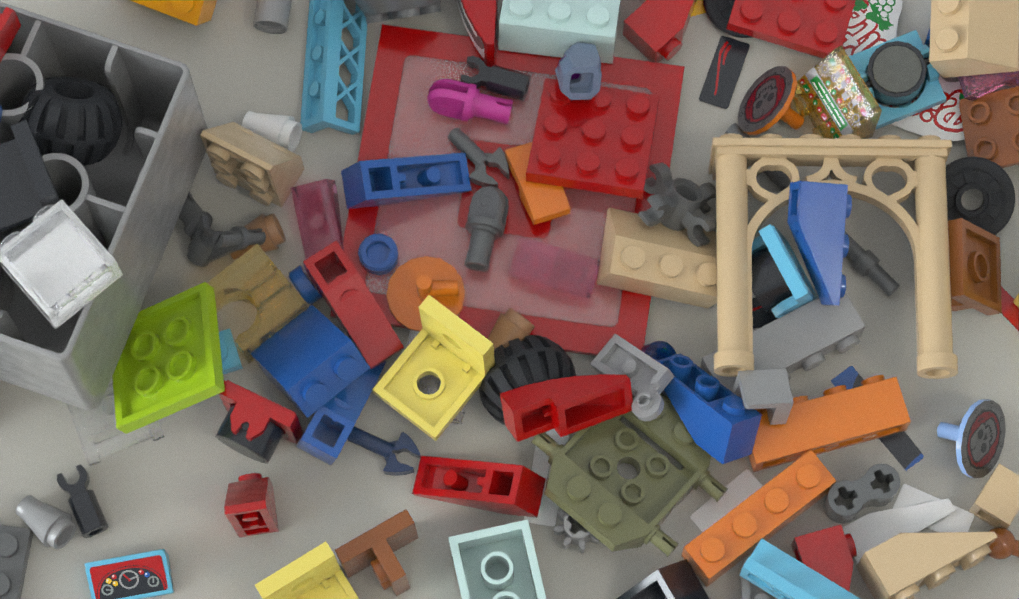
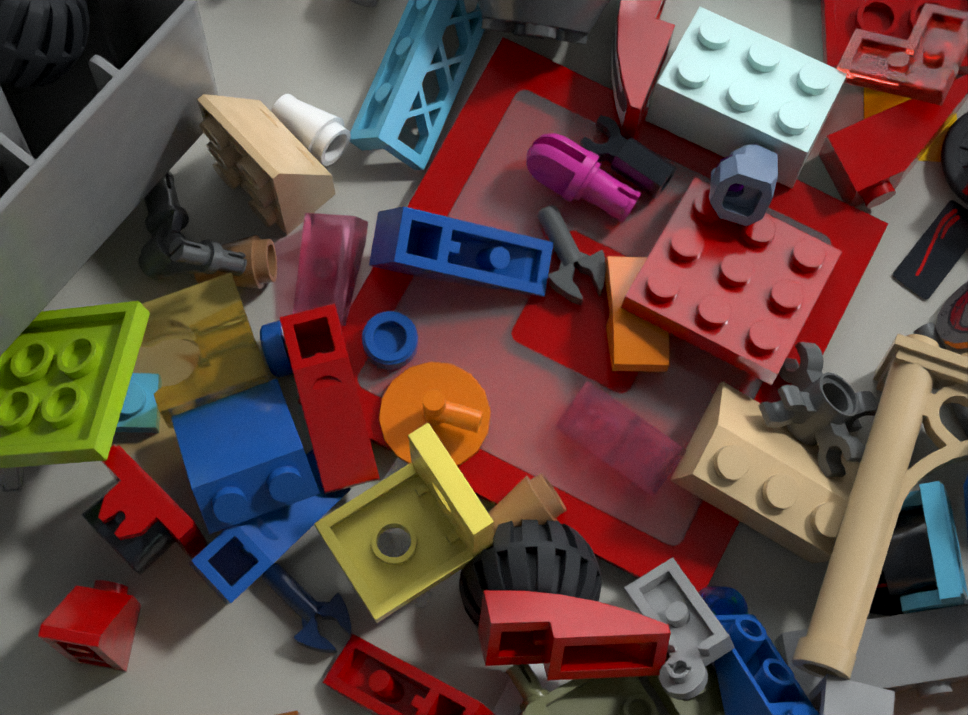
camera: 15 degrees right, 0 degrees up
dark grey arm [464,186,509,272] -> none

